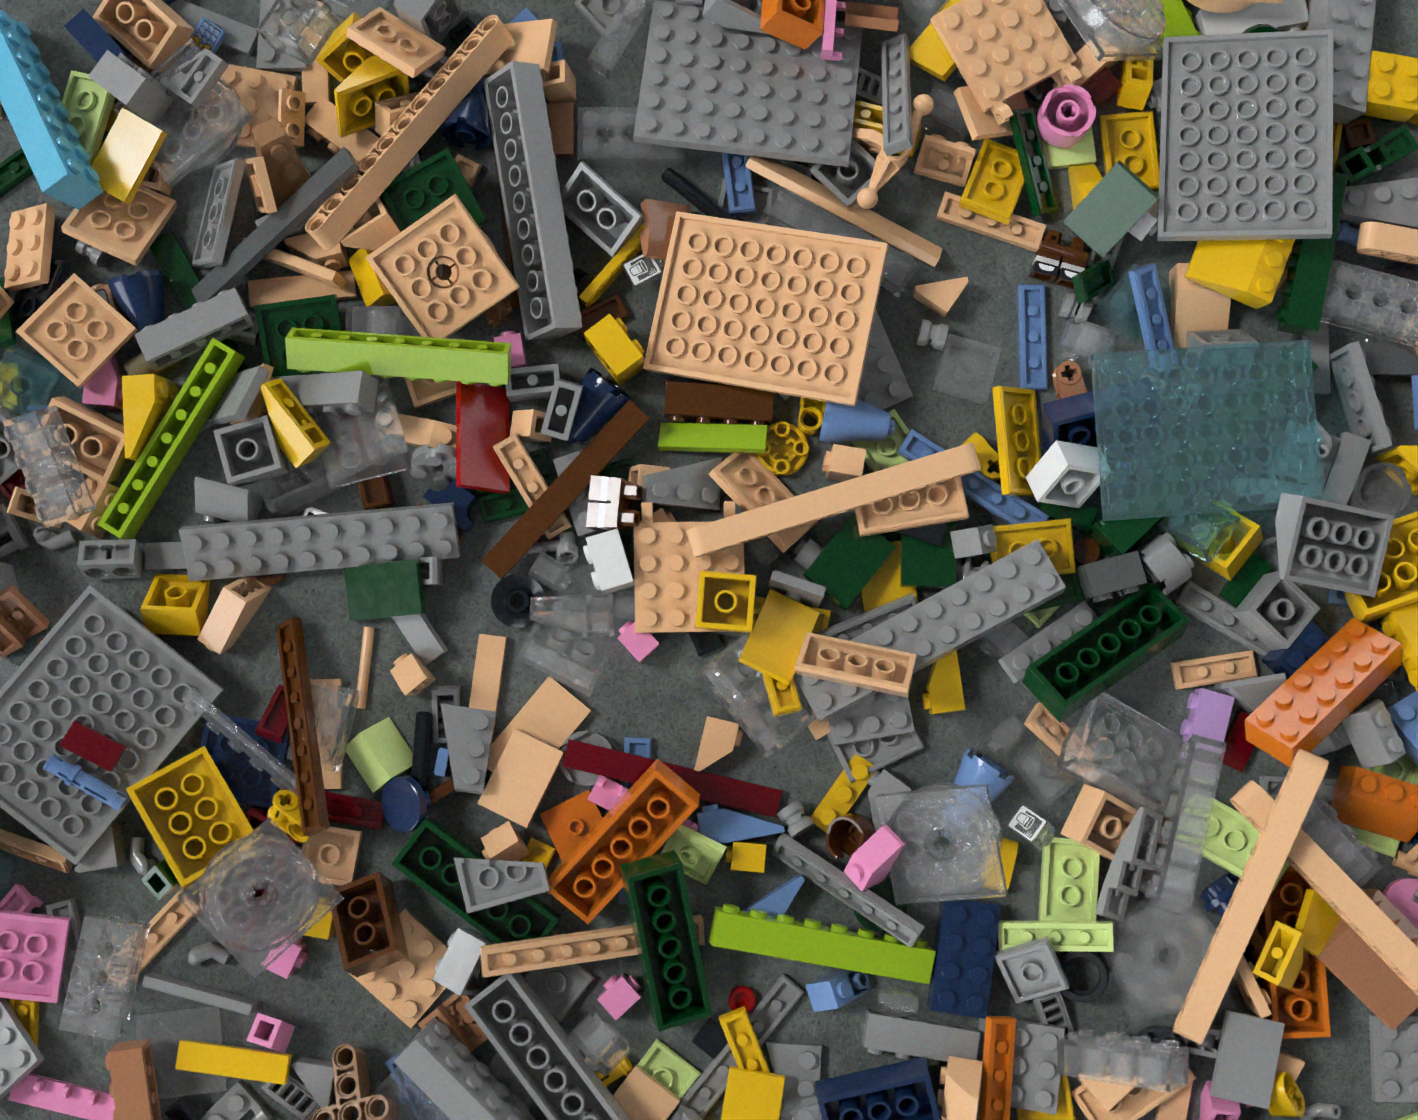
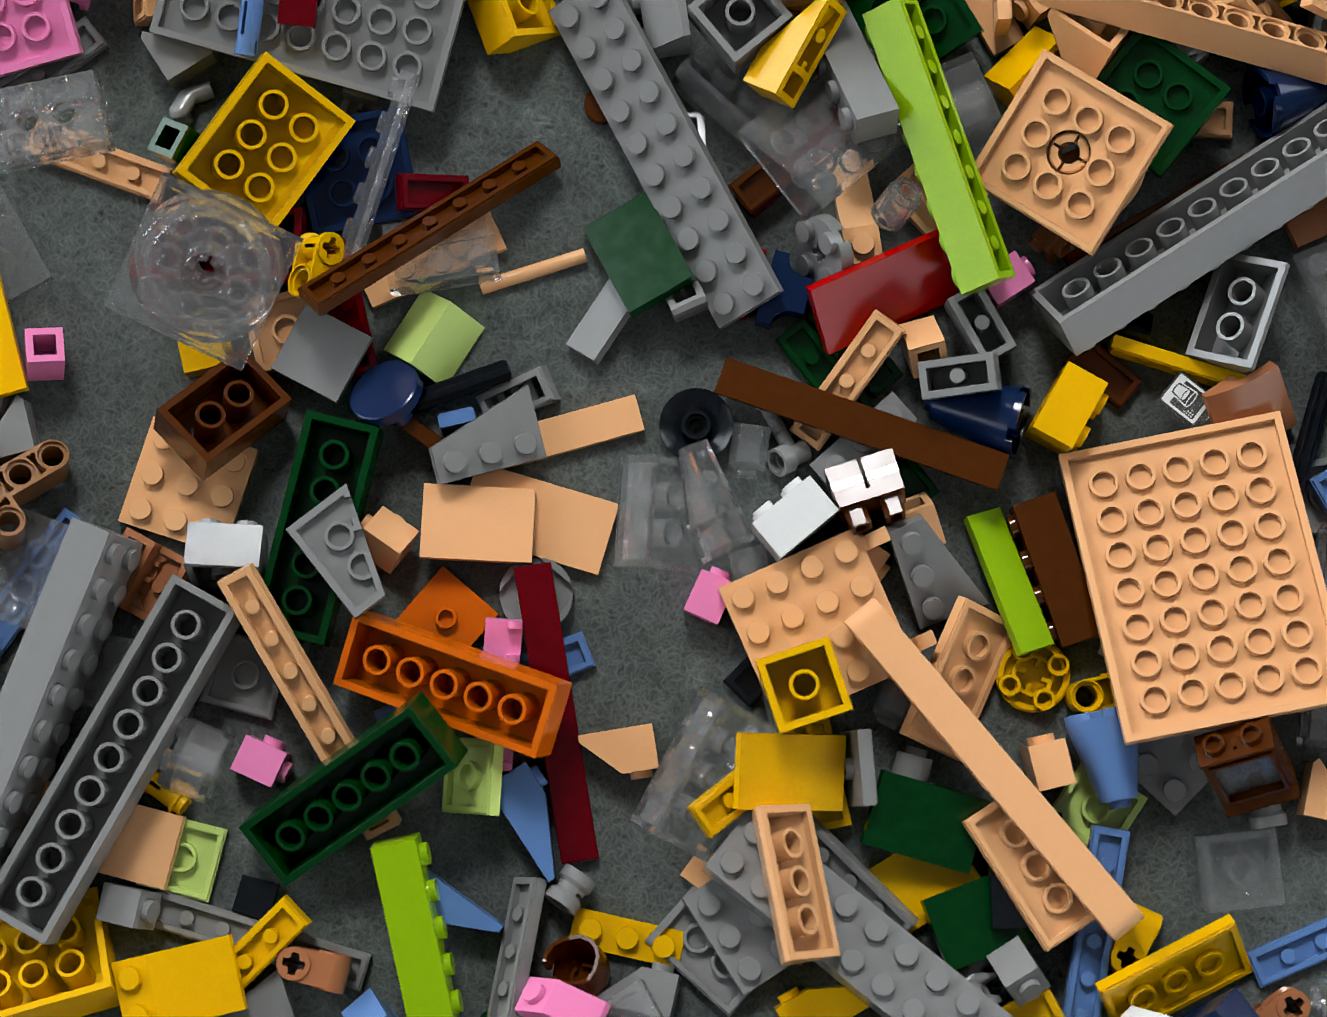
camera: 70 degrees right, 0 degrees up
light grey tile [142,972,259,1015] -> none
light grey arm [188,942,232,966] -> none
light nougat slope [197,576,273,654] -> none
bright pink brick [262,931,308,979] -> none
light nougat slope [390,653,436,697] -> none
yellow tile [520,837,556,870] -> none
yellow brick [726,841,766,873] -> none
red tile [728,985,756,1013] -> none
none -> light grey tile [271,304,373,404]
none -> nougat piece [276,945,353,994]
none -> clear brick [871,177,922,232]
none -> reddish brown window [1194,716,1301,818]

